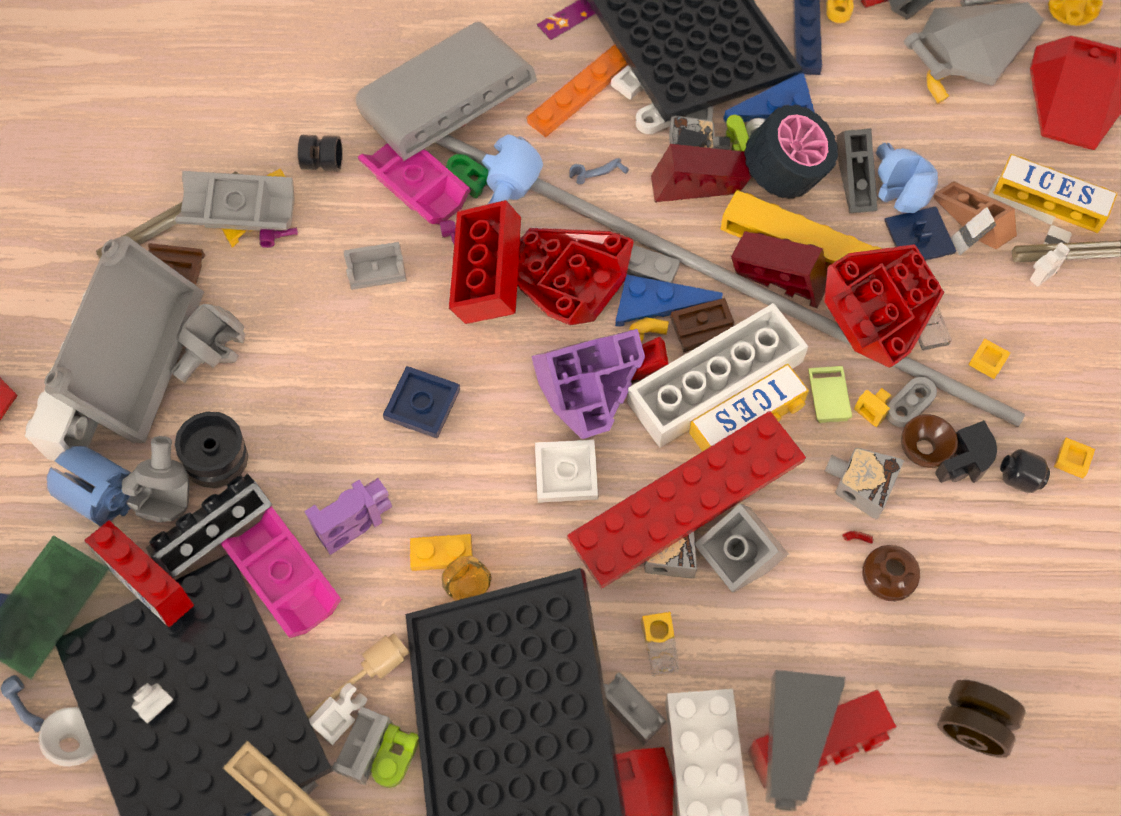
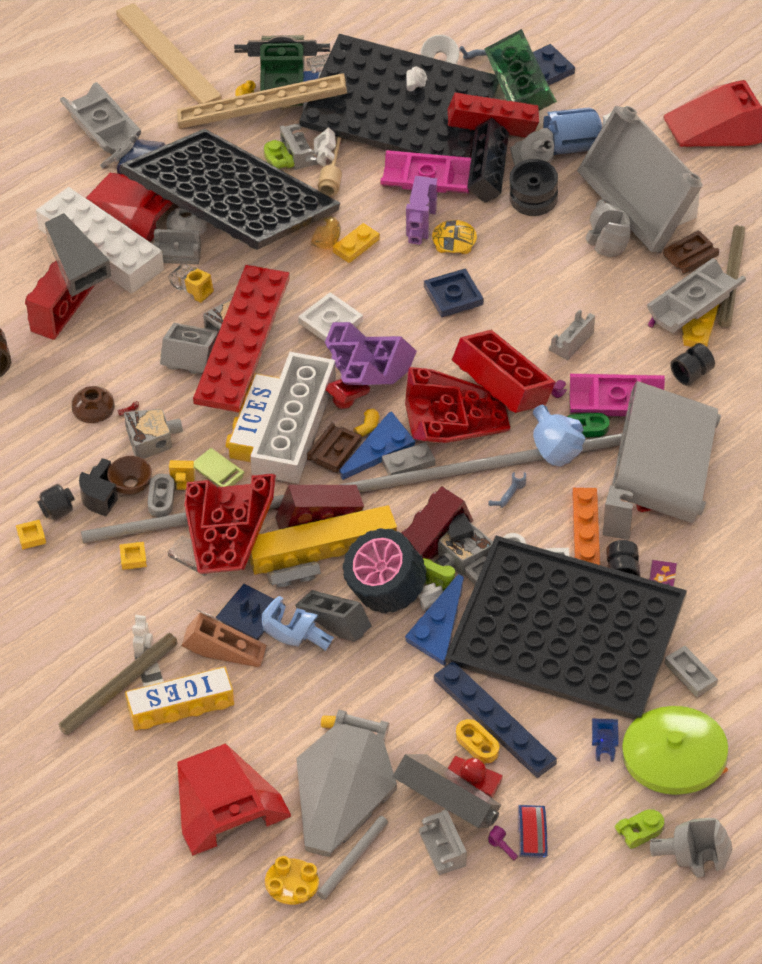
camera: 135 degrees right, 15 degrees down
none -> light grey plate [267,561,321,587]
none -> yellow dish [432,220,477,254]
none -> light grey hinge [603,485,633,540]
none -> black wheel [606,540,640,577]

